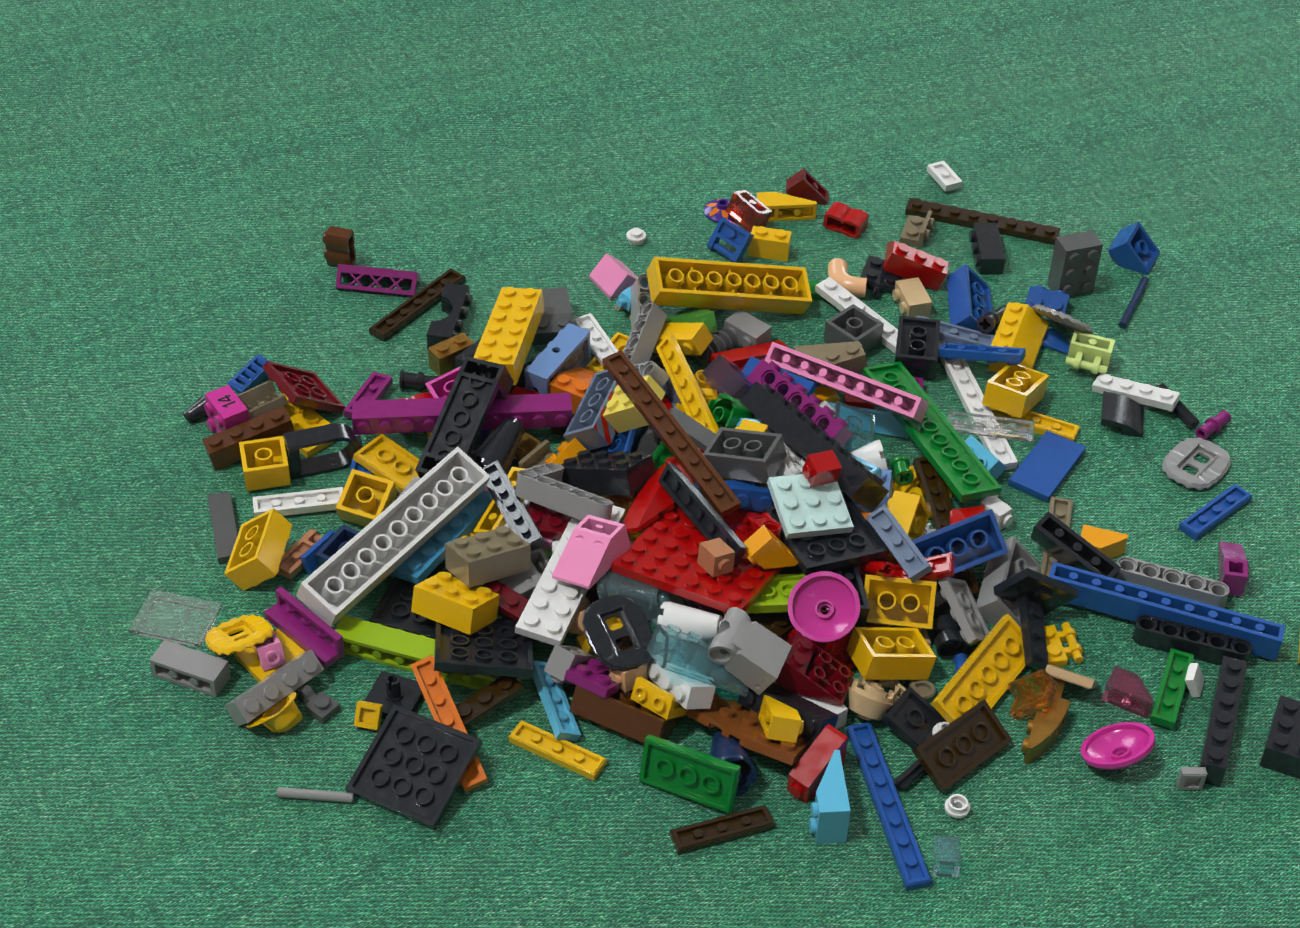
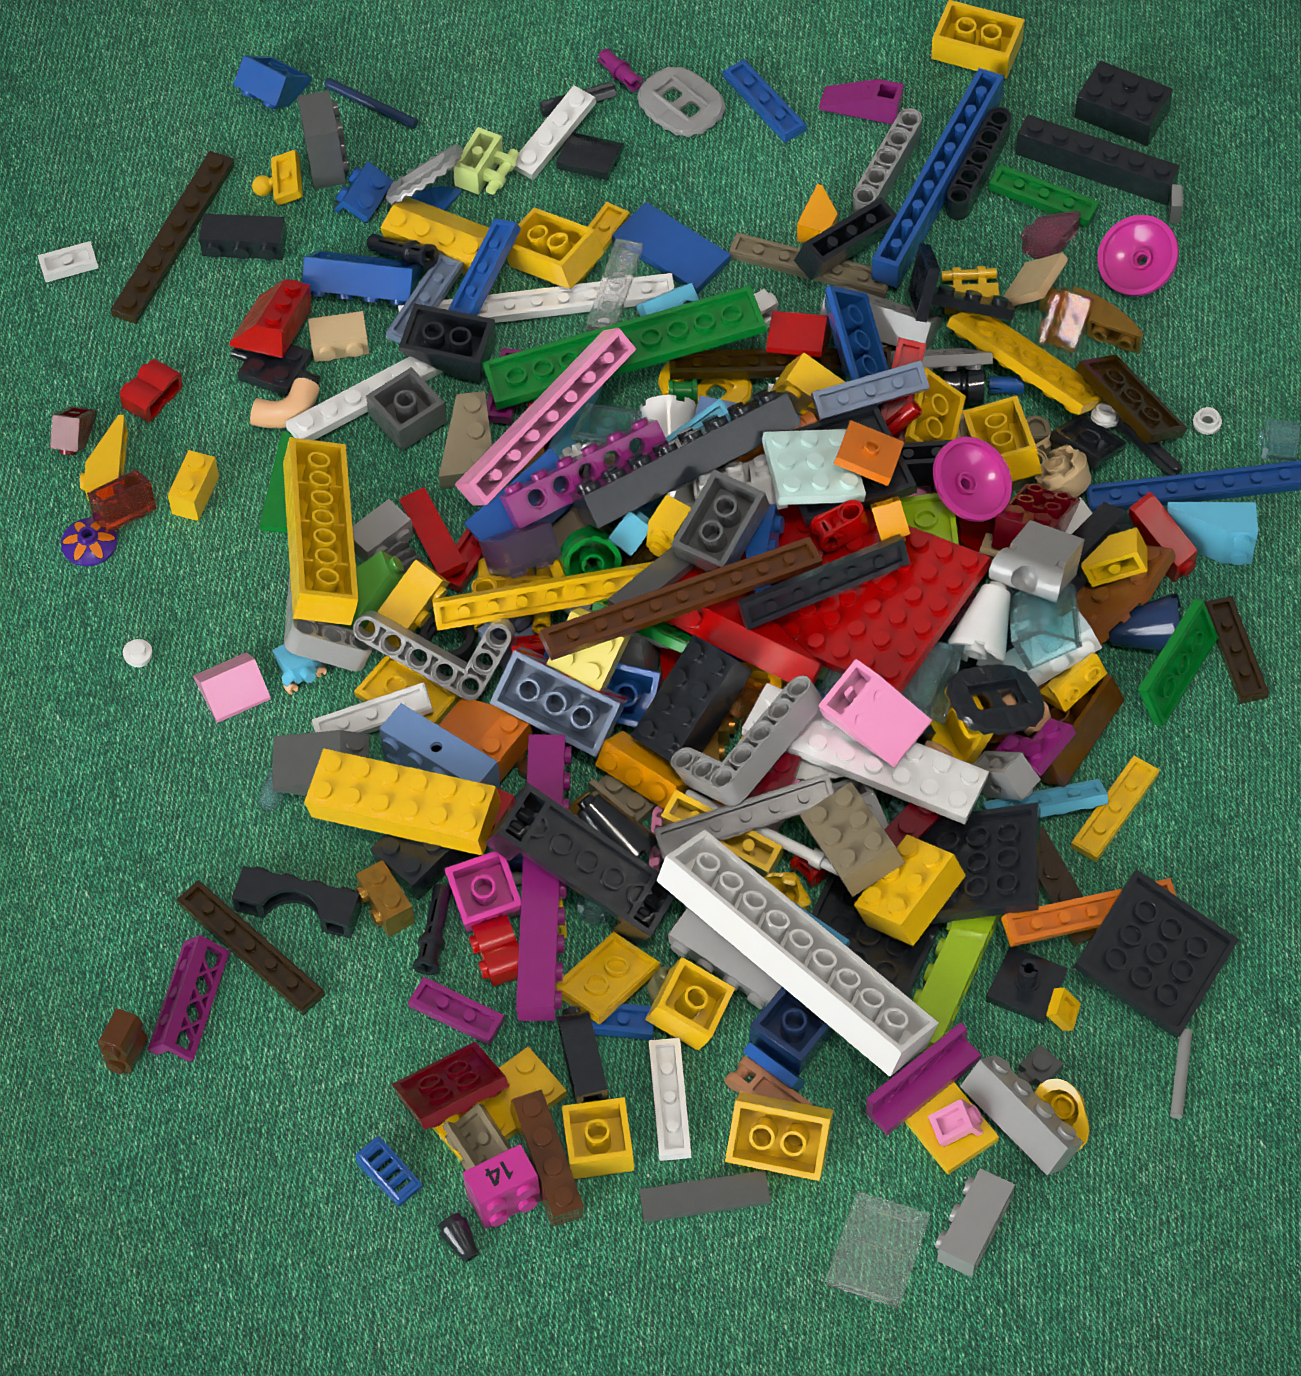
camera: 80 degrees left, 15 degrees up
yellow piece [205,614,275,656] -> none
nougat brick [697,538,735,577] -> none
blue plate [707,217,754,263] -> none
red brick [802,450,842,487] -> none
dark tan bracket [899,211,935,248] -> none
white tile [1185,663,1204,697] -> none
none -> yellow plate [252,150,303,206]
none -> orange plate [833,420,904,486]

